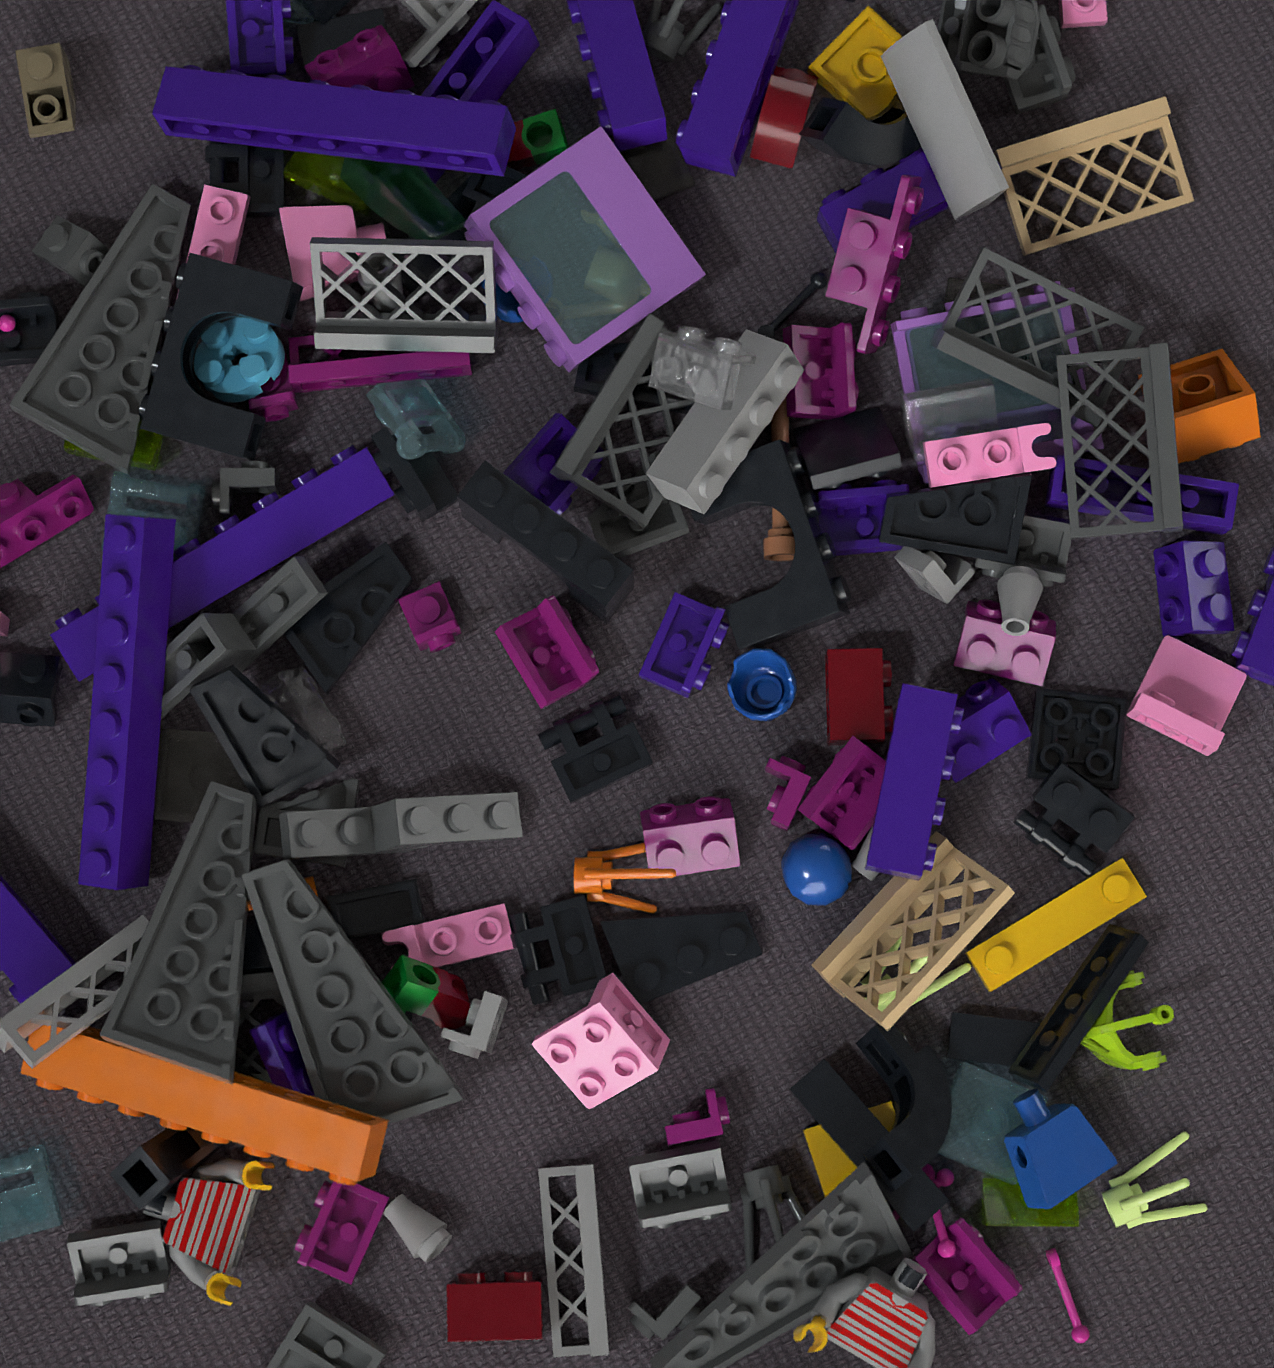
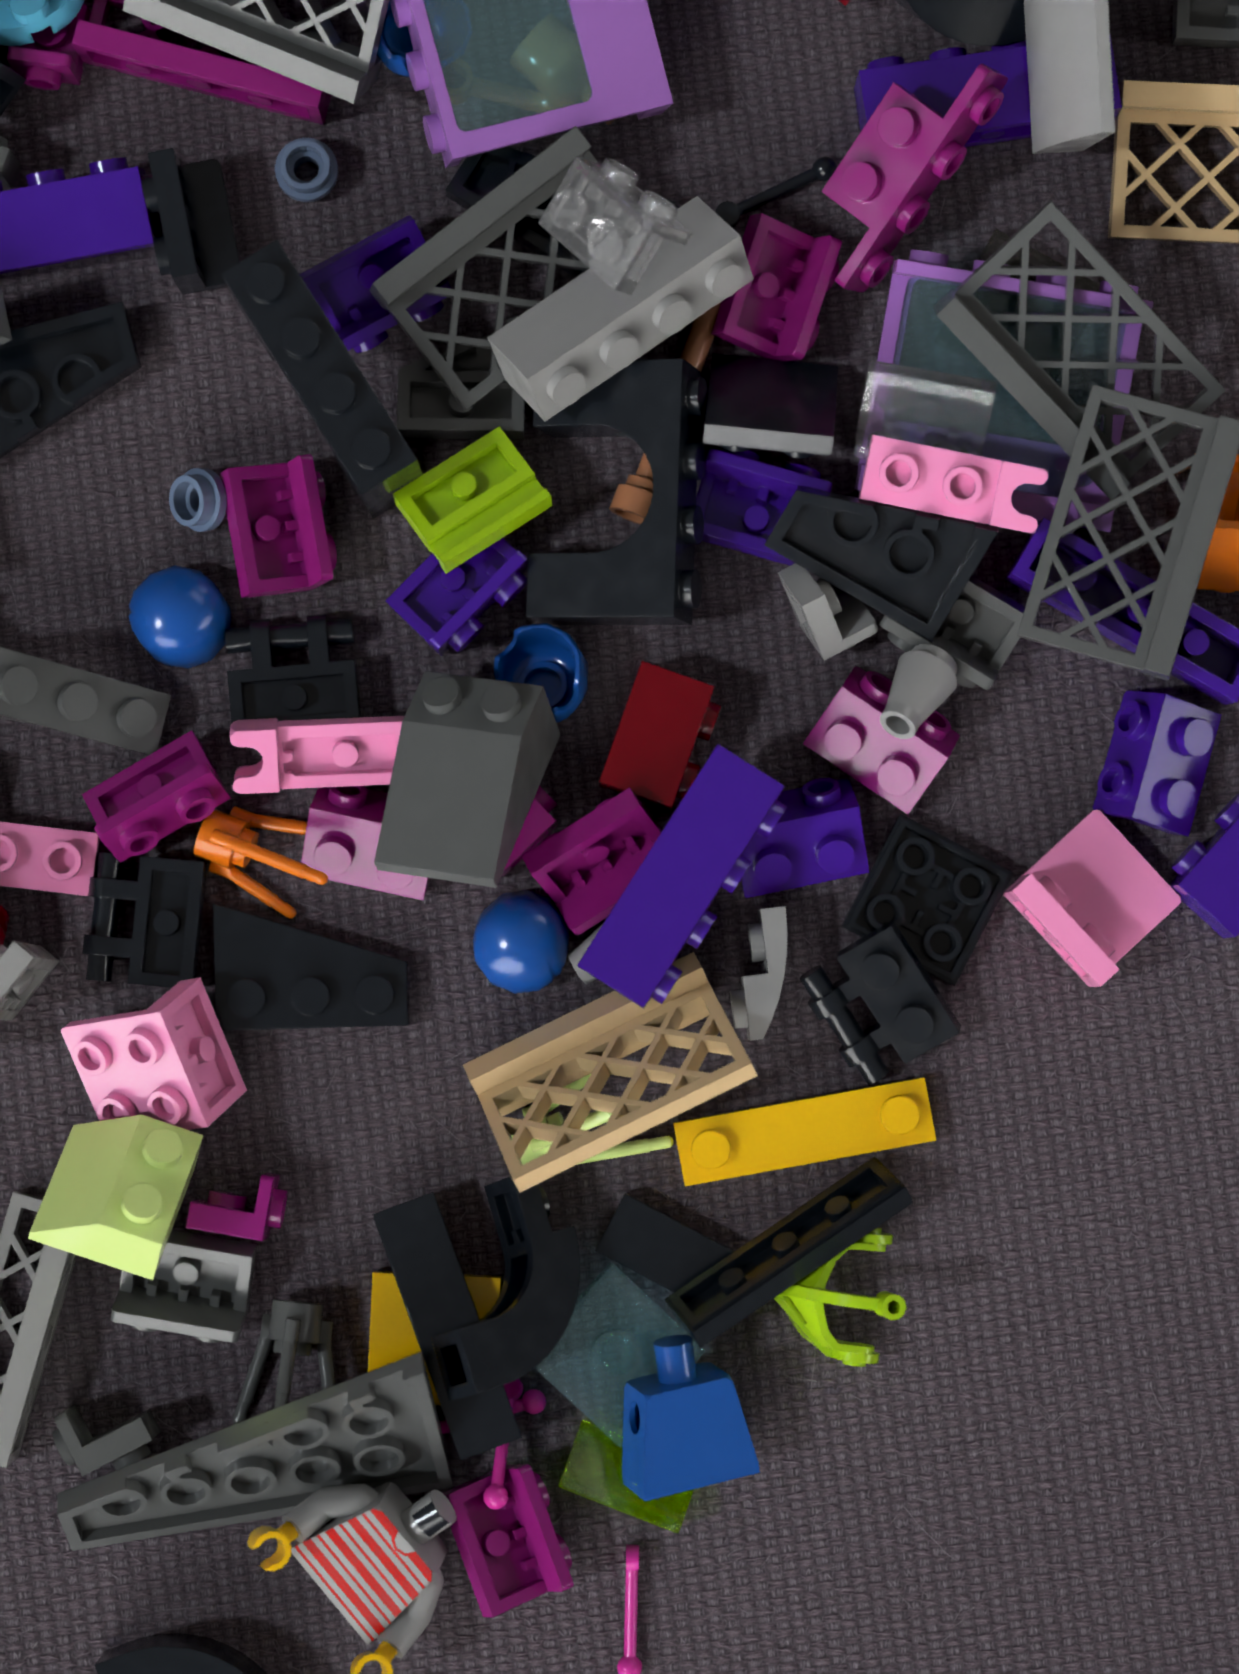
camera: 15 degrees right, 5 degrees up
clear light blue plate [366,379,466,460] -> none
magenta bracket [398,581,462,653] -> none
yellowish green plant [1101,1131,1208,1229] -> none
none -> yellowish green slope [28,1114,203,1280]
none -> magenta bracket [81,730,231,863]
none -> blue hair [128,565,232,669]
none -> sand blue plate [169,468,227,532]
none -> bright pink plate [230,716,404,794]
none -> sand blue plate [275,138,338,202]
none -> dark grey slope [374,671,560,888]
none -> lime plate [393,426,553,574]
none -> light grey slope [730,906,788,1041]

